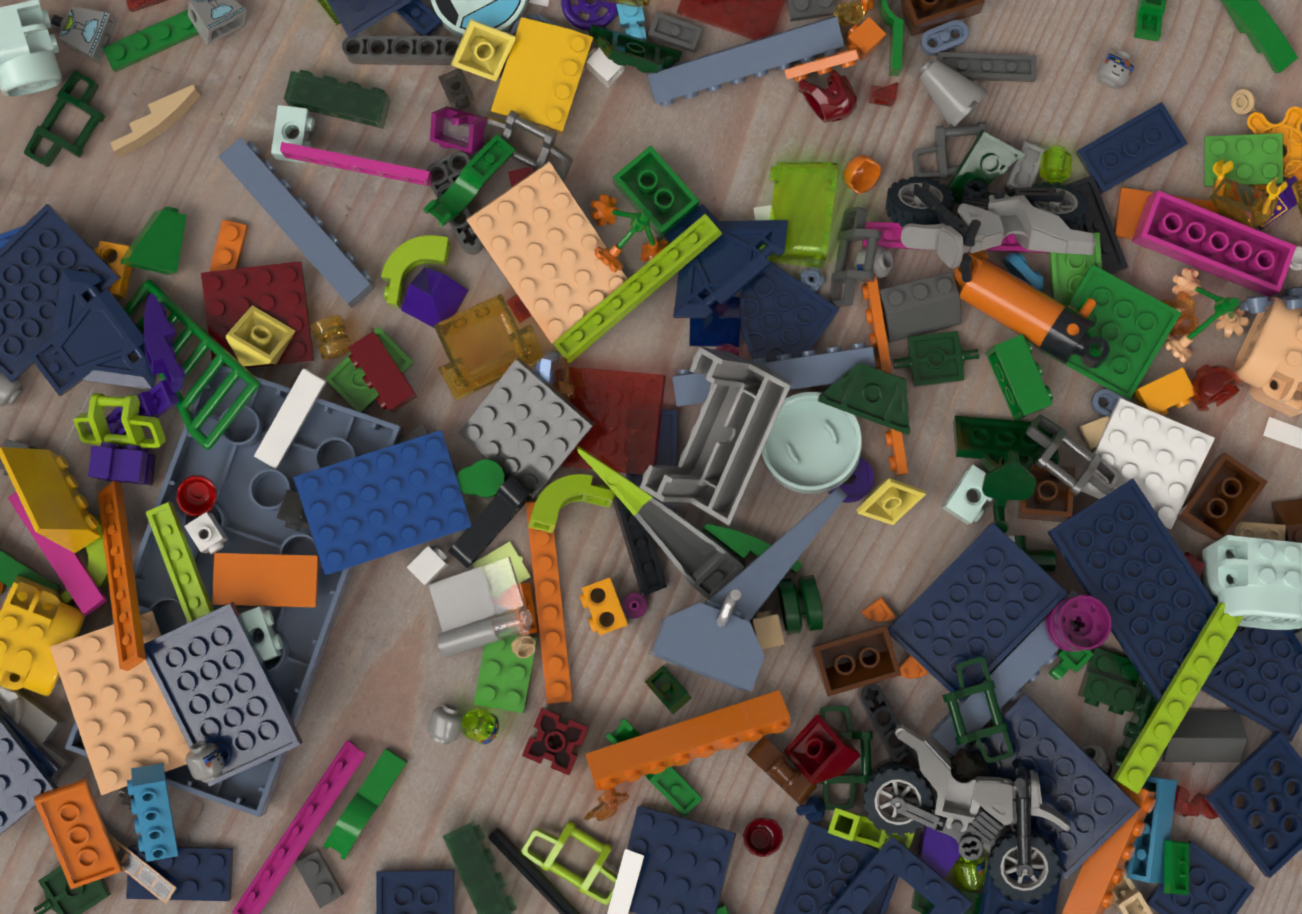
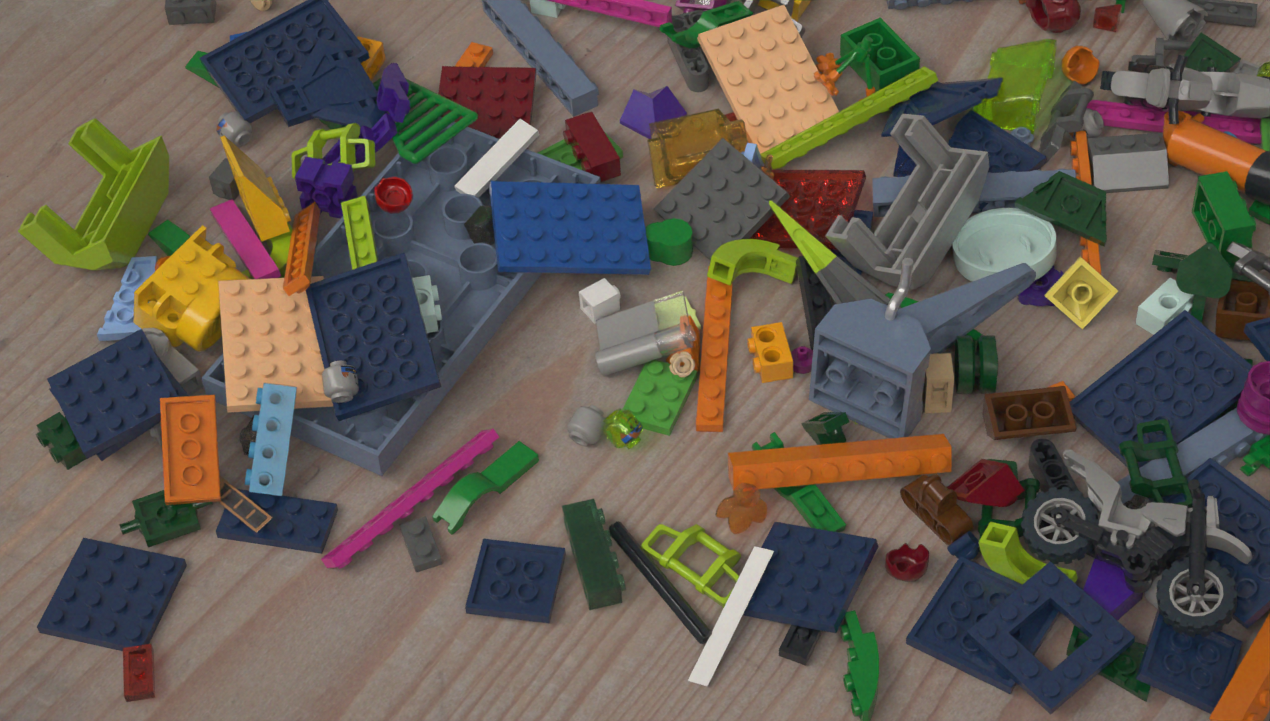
camera: 15 degrees right, 35 degrees down
green slope [120,206,187,275] -> none
white brick [184,512,229,554] -> none
orange tile [212,553,319,607] -> none
light yellow slope [226,306,295,366] -> none
clear yellow wheel [311,315,352,360] -> none
lime arch [381,235,451,309] -> none
black beam [448,476,532,568] -> none
dark red brick [522,707,589,775] -> none
dark green plate [893,331,979,387] -> none
orange tile [899,655,929,679] -> none
clear neon green head [952,851,986,891] -> none

